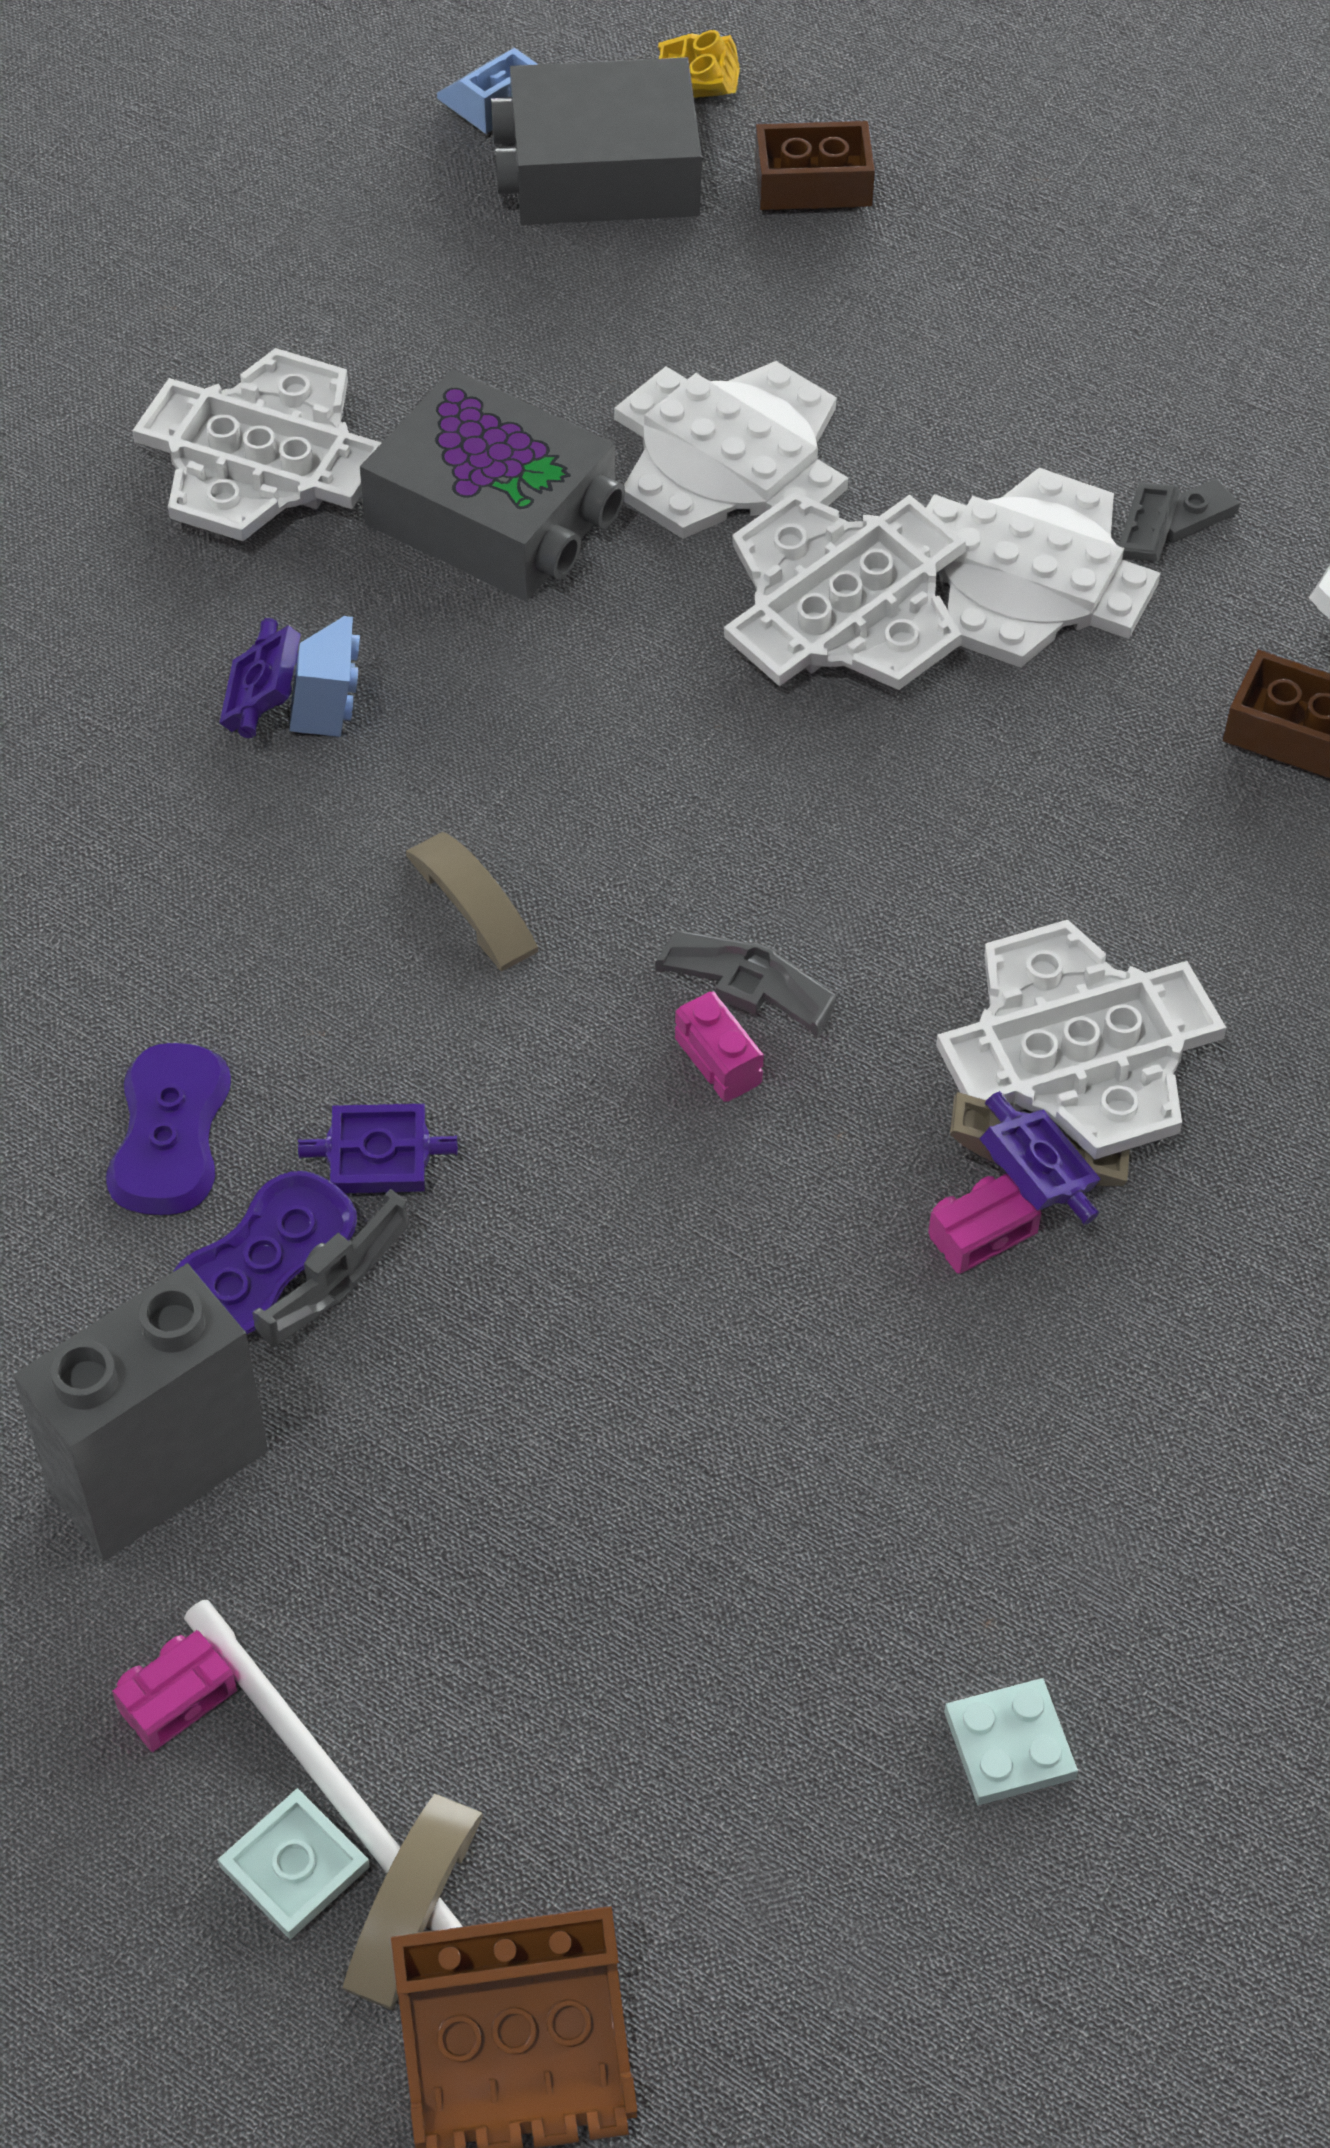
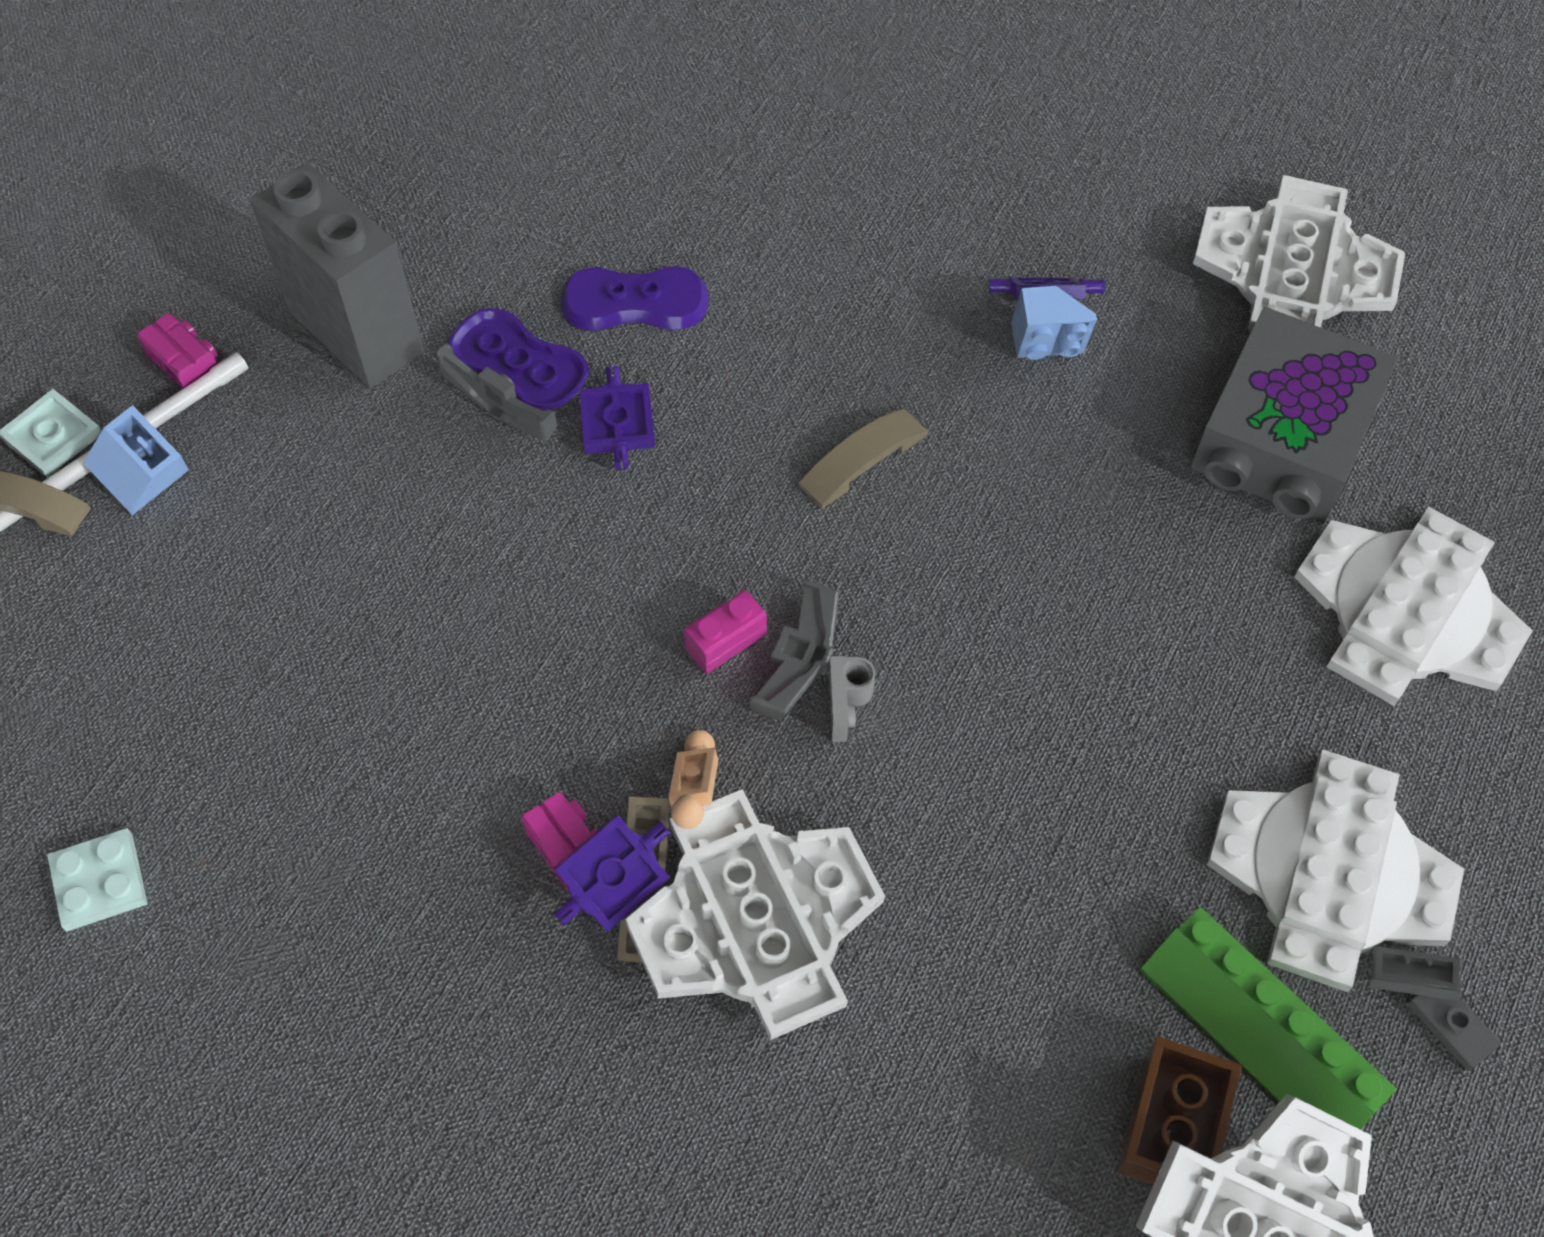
camera: 85 degrees right, 5 degrees up
white plate [724,492,966,690] -> none
none -> light blue slope [83,405,189,515]
none -> light nougat plate [668,730,718,829]
none -> light grey plate [829,656,876,742]
none -> bright green slope [1140,907,1397,1130]

